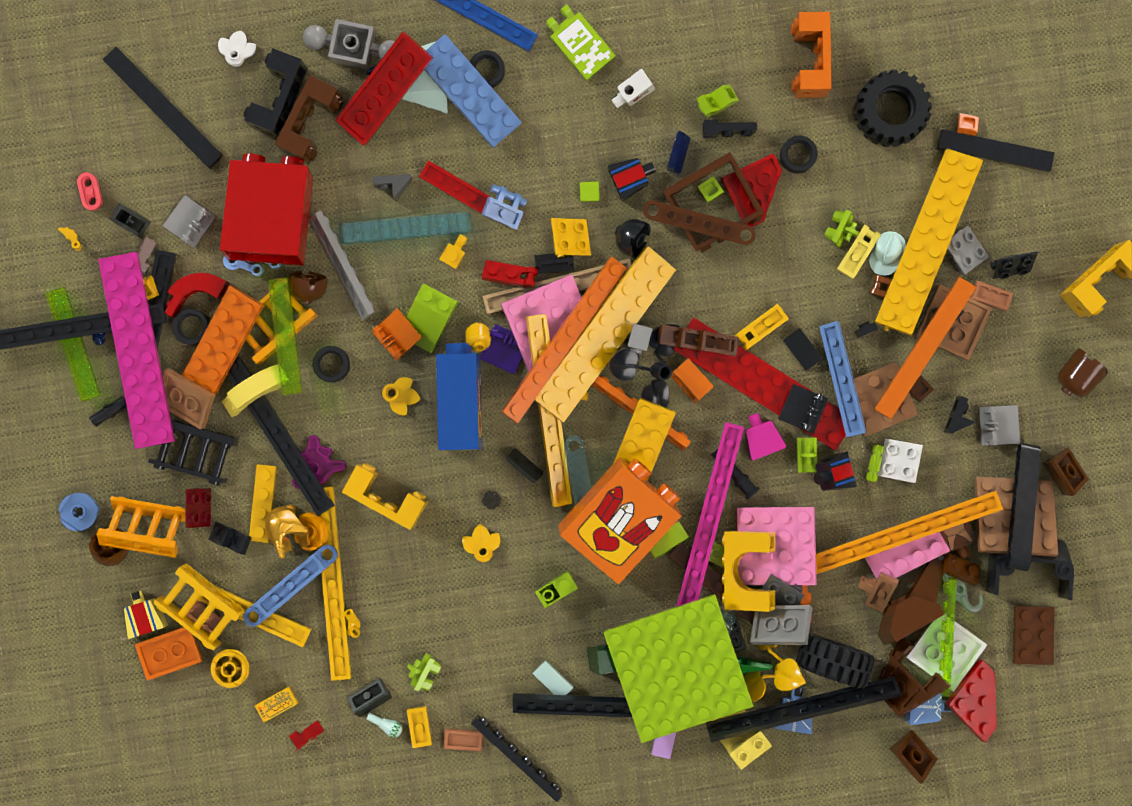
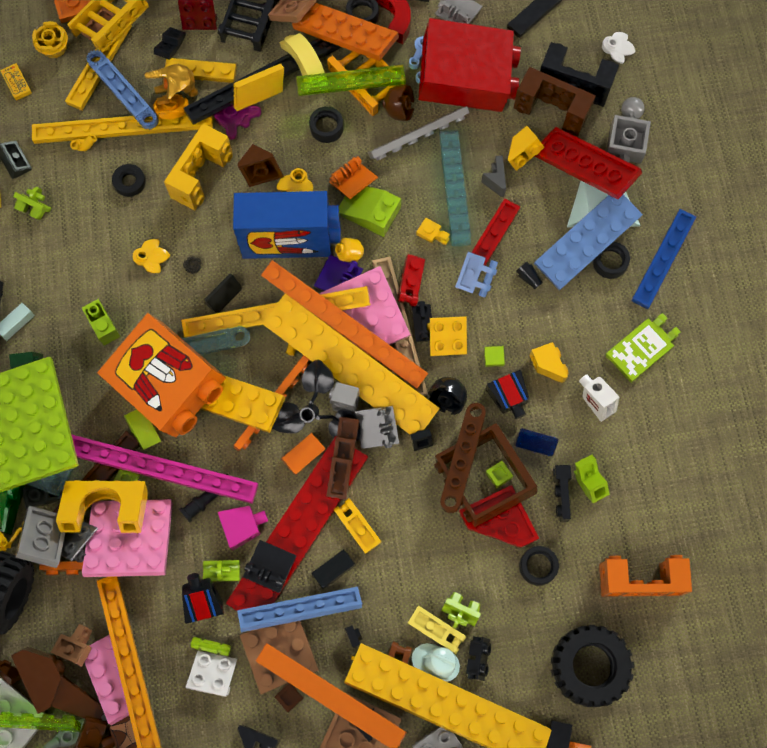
camera: 90 degrees right, 15 degrees down
none -> black tyre [112,164,146,197]
none -> yellow tile [234,64,284,111]
none -> reddish brown slope [238,144,284,187]
none -> hinge [355,406,400,449]
none -> black plate [411,429,433,451]
none -> black hinge [466,636,491,681]
none -> yellow slope [508,126,545,171]
none -> black cone [516,262,543,290]
none -> yellow slope [529,342,569,383]

